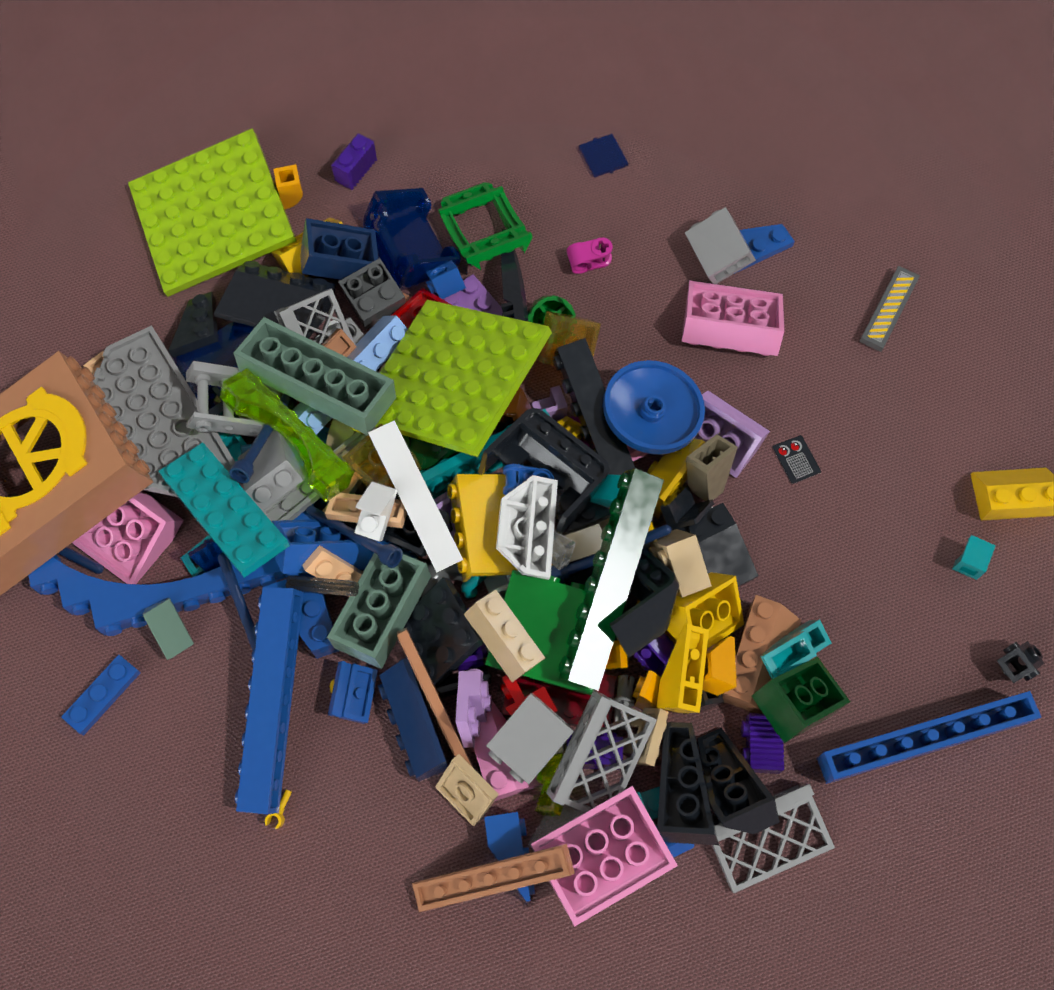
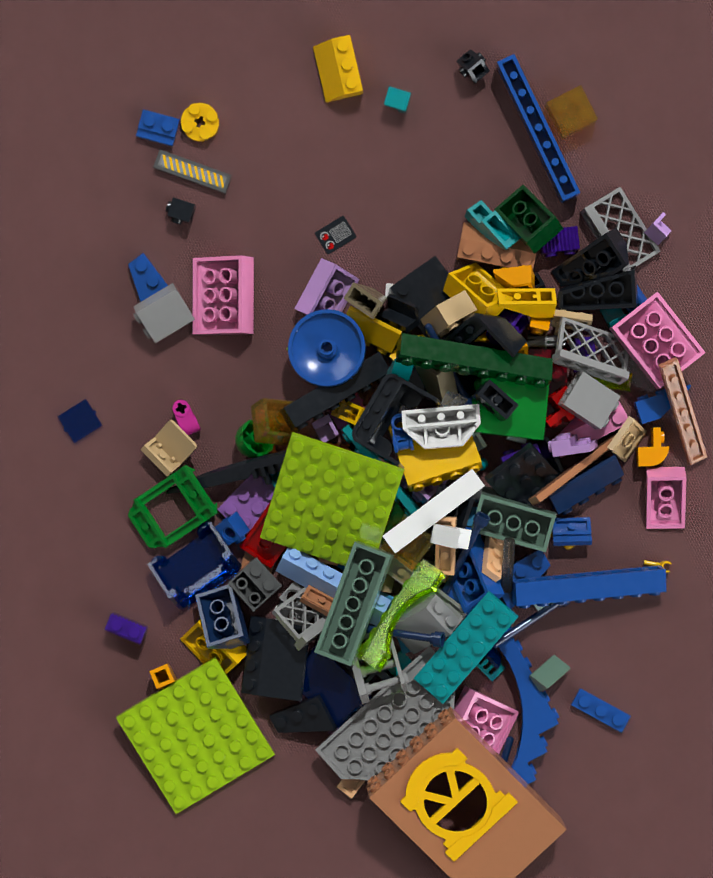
camera: 100 degrees left, 20 degrees up
tan brick [464,590,545,682] -> none
none -> blue plate [136,109,180,147]
none -> tan bracket [140,420,197,477]
none -> black brick [165,197,196,225]
none -> yellow plate [181,103,219,142]
none -> black brick [472,379,518,421]
none -> clear yellow brick [545,85,598,140]
none -> light orange brick [636,427,669,467]
none -> lavender panel [644,212,671,245]
none -> bright pink slope [646,467,686,529]

